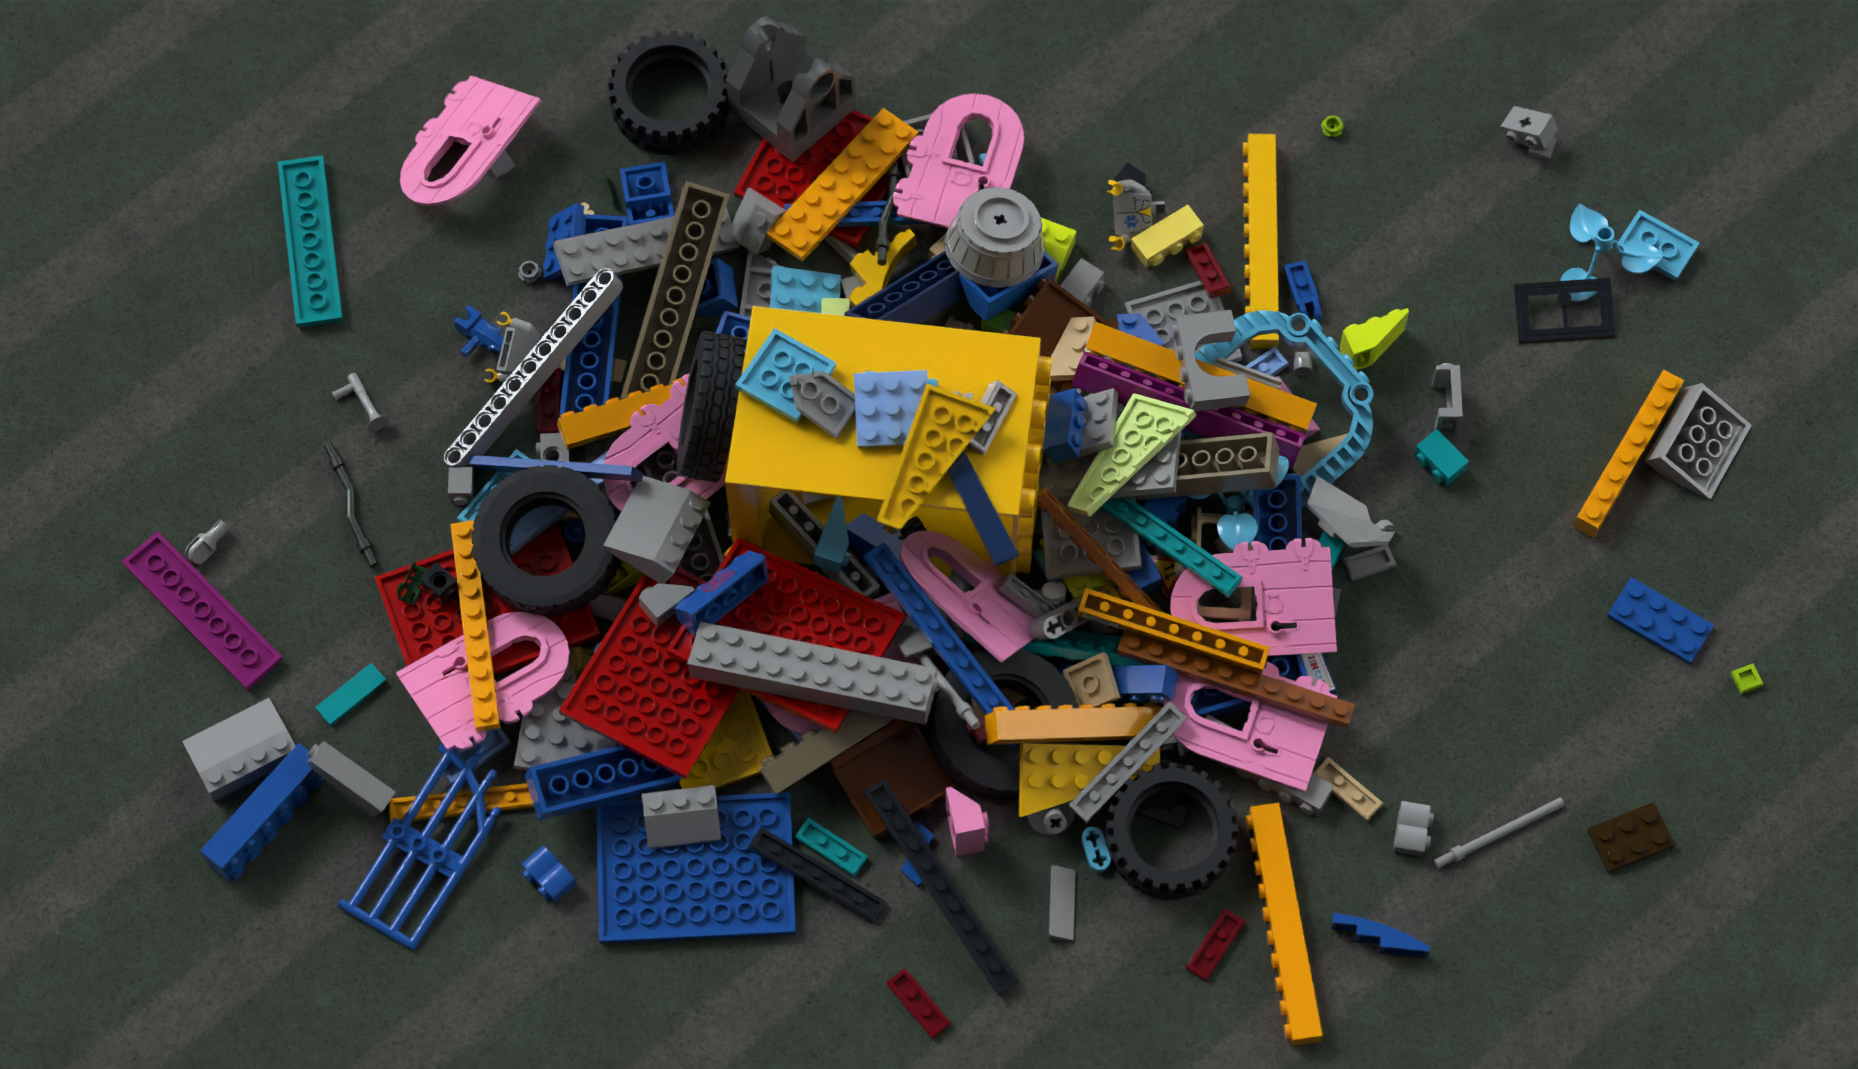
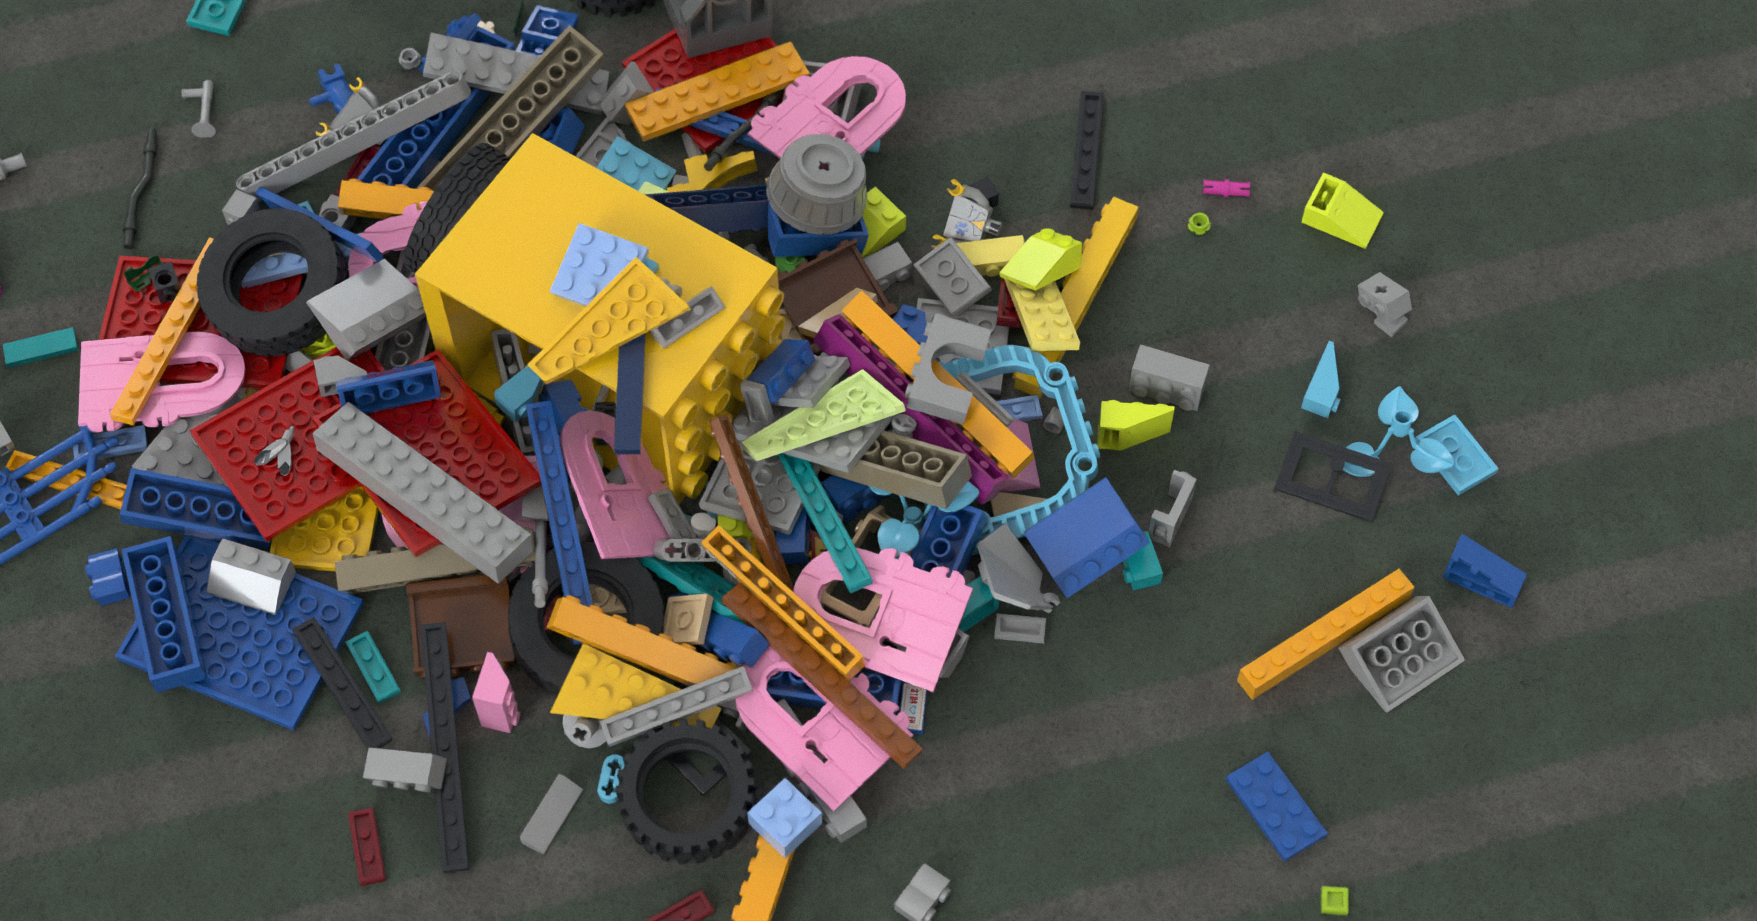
camera: 25 degrees right, 5 degrees down
medium azure plate [735,328,836,423] -> none
light grey tile [790,371,855,439] -> none
blue hinge [1283,260,1323,321] -> none
tan tile [1313,757,1383,822] -> none
none -> blue brick [121,536,206,693]
none -> light grey piece [254,426,295,476]
none -> light grey brick [363,748,447,792]
none -> light grey tile [740,380,775,426]
none -> light blue brick [748,778,822,858]
none -> light grey wheel [889,414,917,439]
none -> light grey tile [913,237,992,318]
none -> neon yellow slope [1000,229,1082,291]
none -> light yellow plate [1004,279,1080,351]
none -> blue slope [1024,477,1150,598]
none -> black tile [1070,91,1104,210]
none -> light grey brick [1129,345,1210,411]
none -> dark pink pin [1203,179,1250,198]
none -> medium azure slope [1301,341,1341,418]
none -> neon yellow slope [1302,173,1384,249]
none -> blue wedge [1443,534,1527,608]

